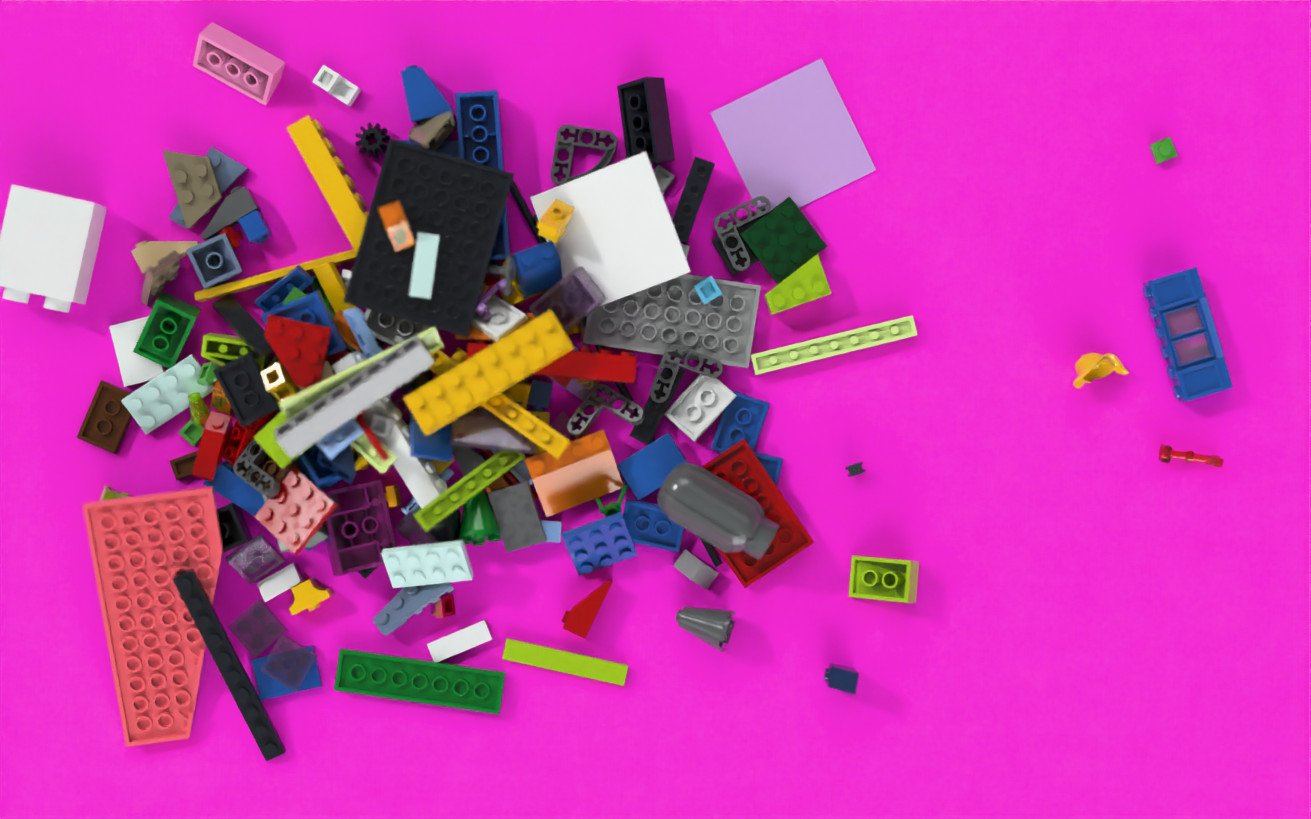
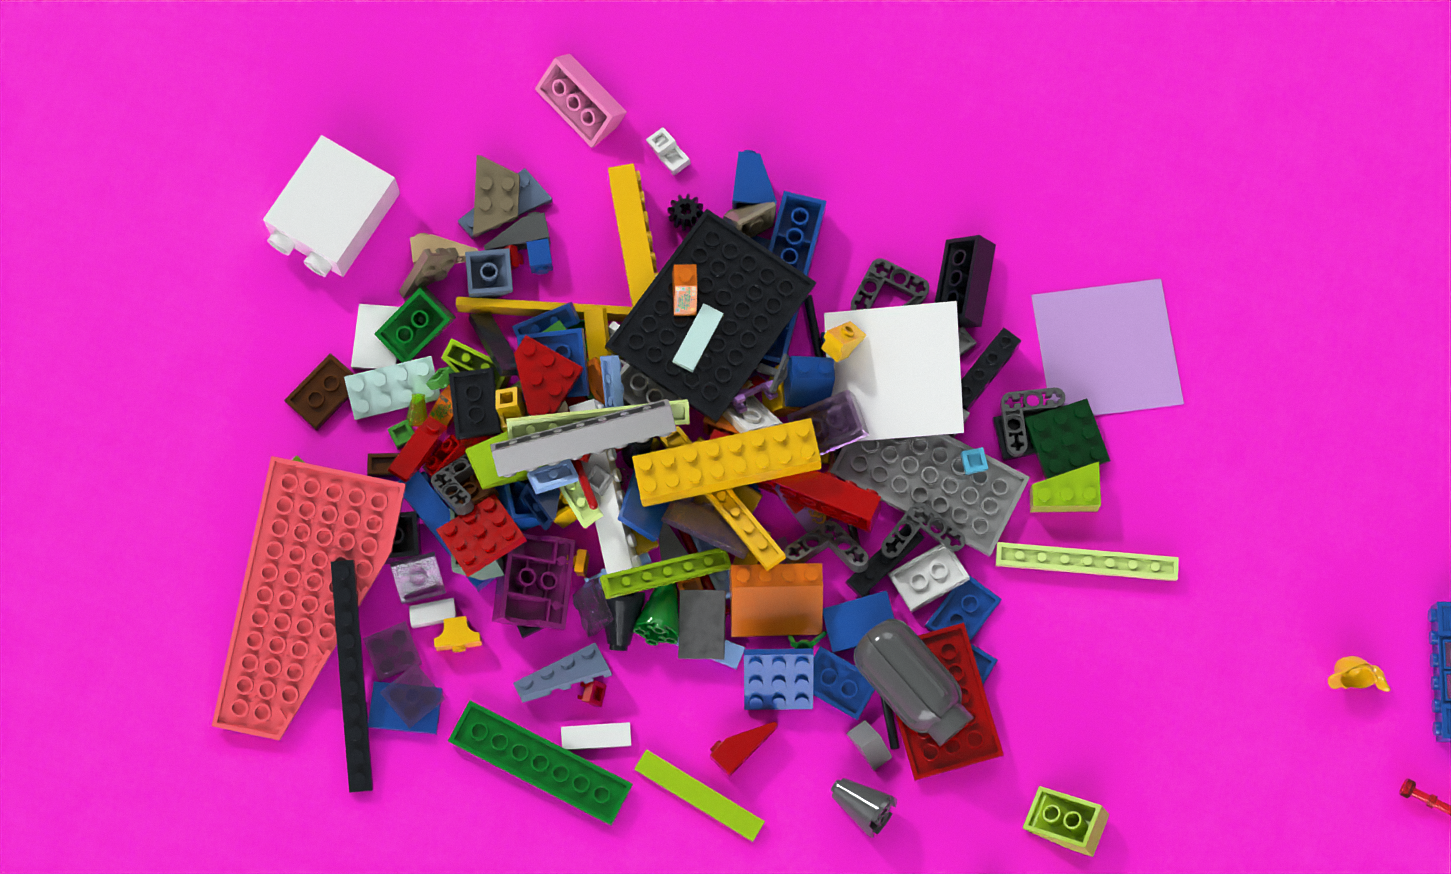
camera: 15 degrees right, 15 degrees down
light aqua plate [381,540,474,588] -> none
dark blue brick [527,380,553,412] -> none
bush [845,461,866,477] -> none

